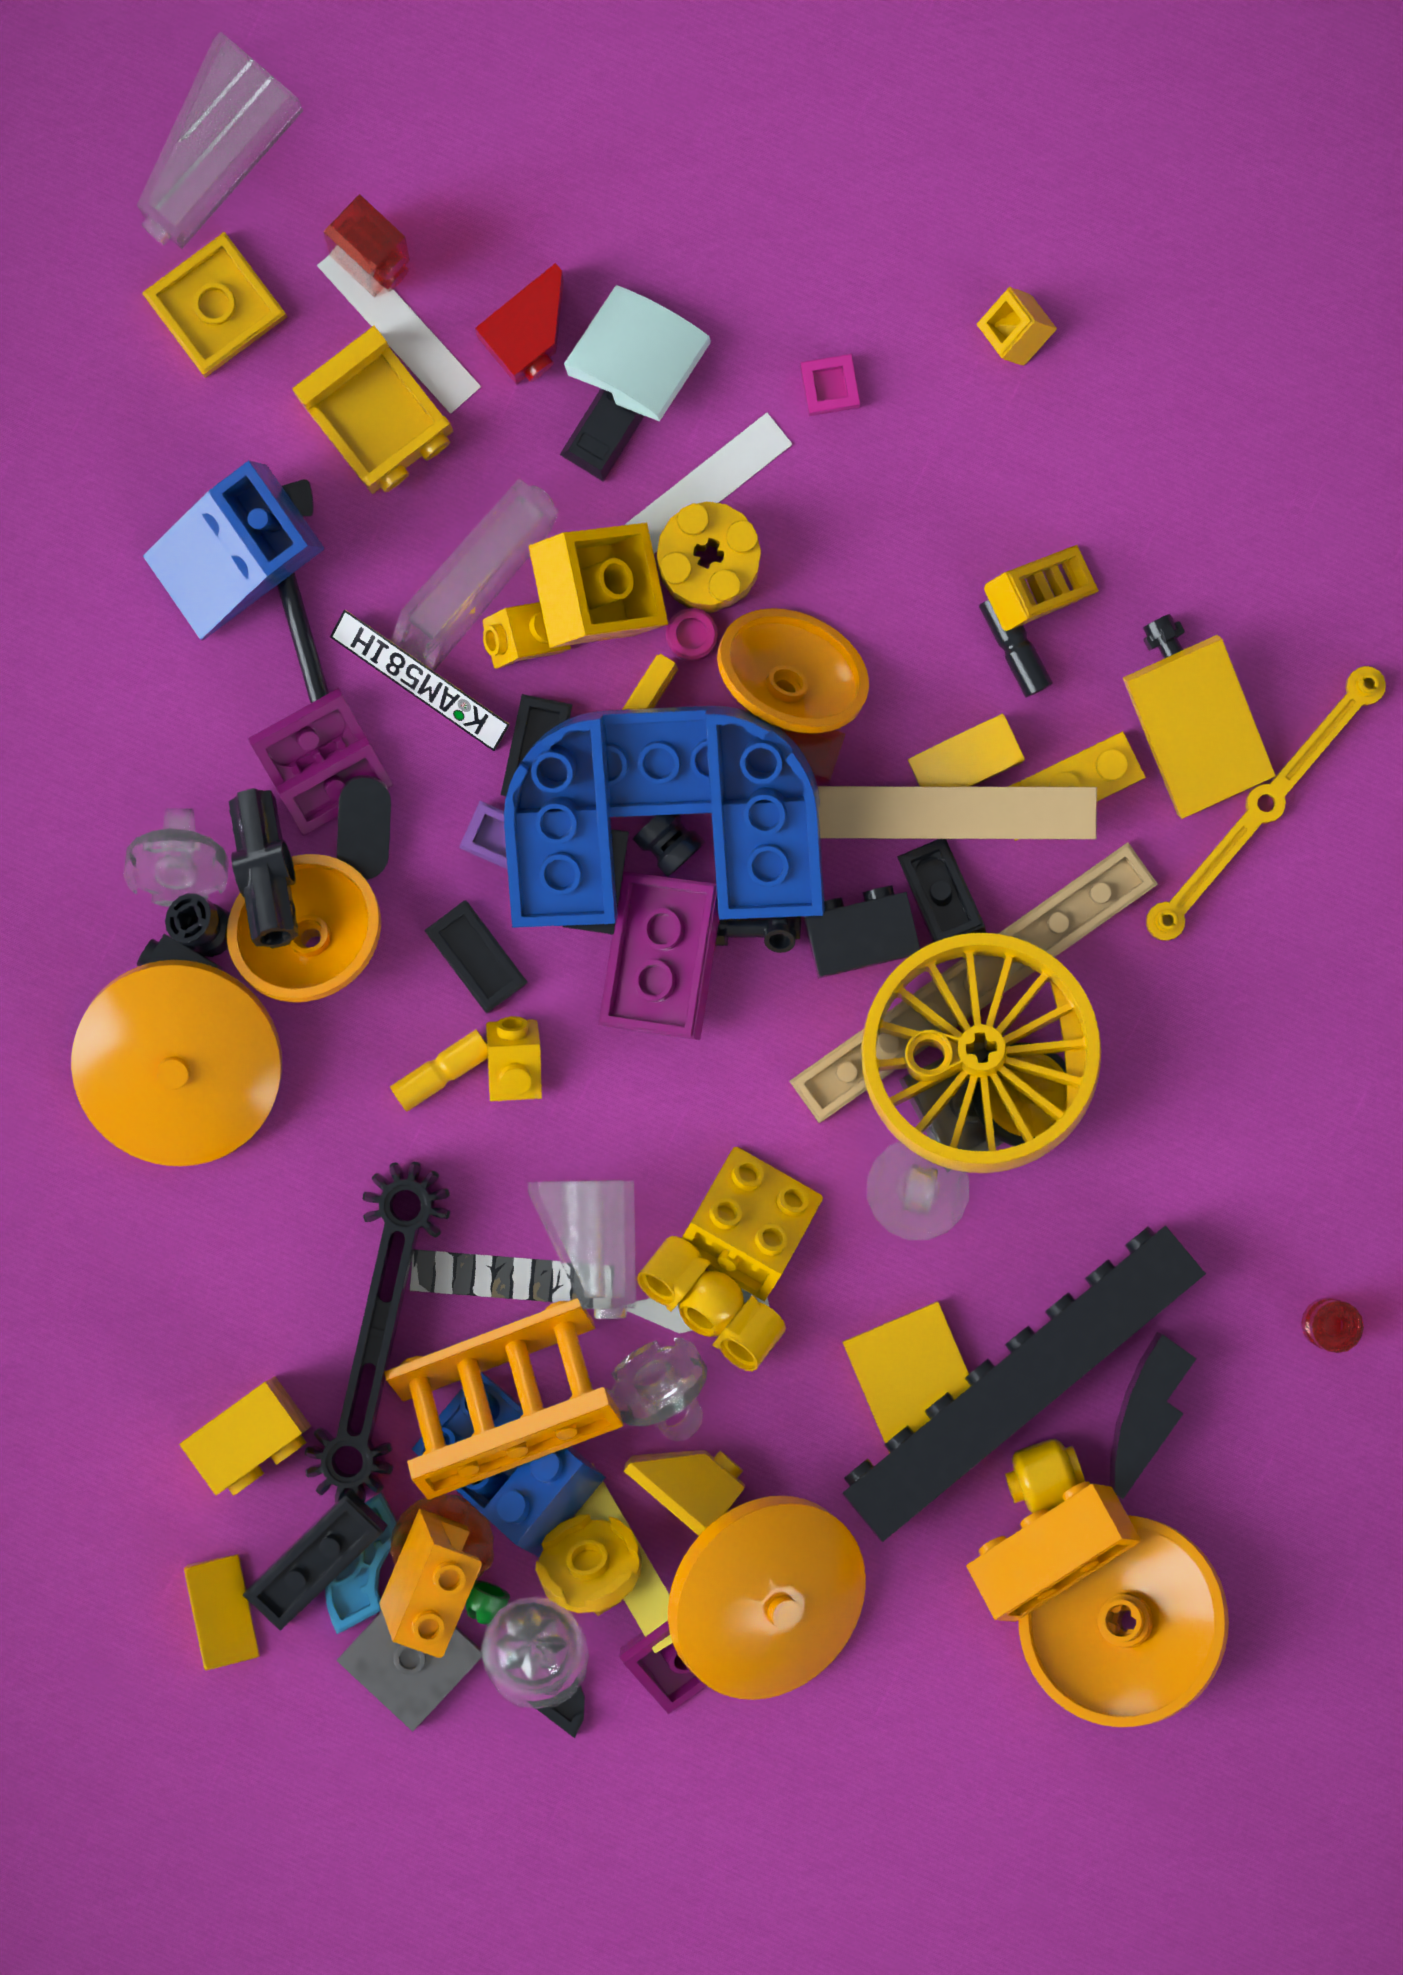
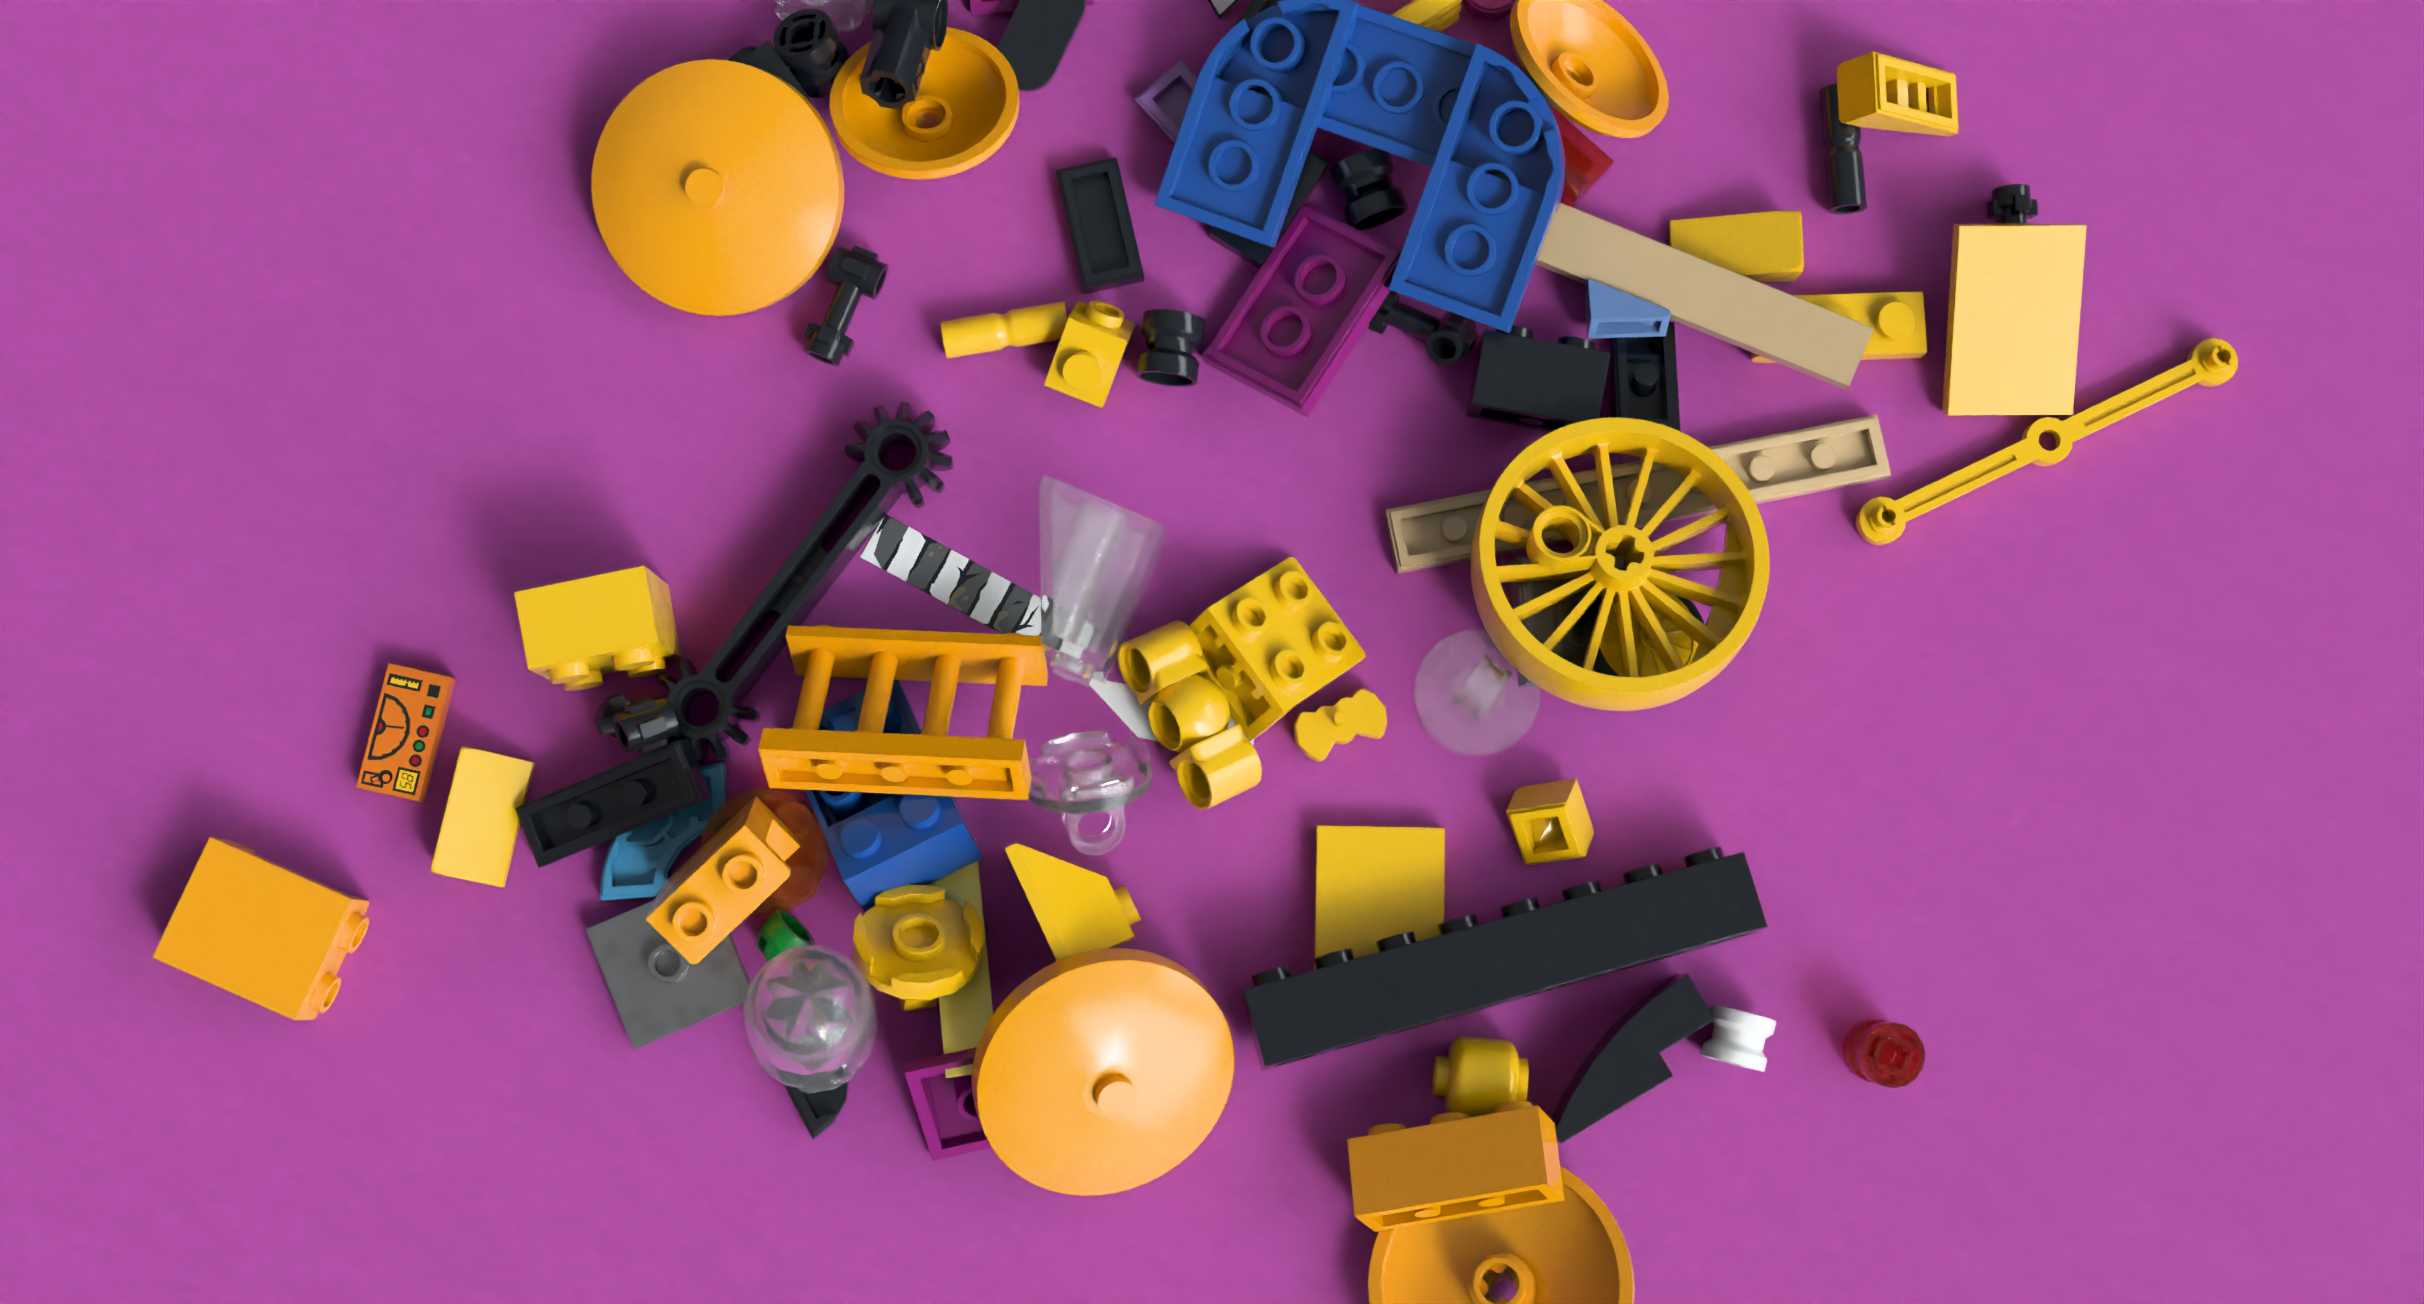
camera: 20 degrees right, 5 degrees down
none -> light orange panel [152,837,370,1020]
none -> orange tile [356,663,456,803]
none -> black bar [594,693,679,754]
none -> black bar [803,245,888,366]
none -> black wheel [1136,309,1205,387]
none -> yellow piece [1294,688,1387,762]
none -> yellow slope [1506,778,1594,865]
none -> medium blue piece [1584,278,1670,339]
none -> white wheel [1700,1005,1777,1072]

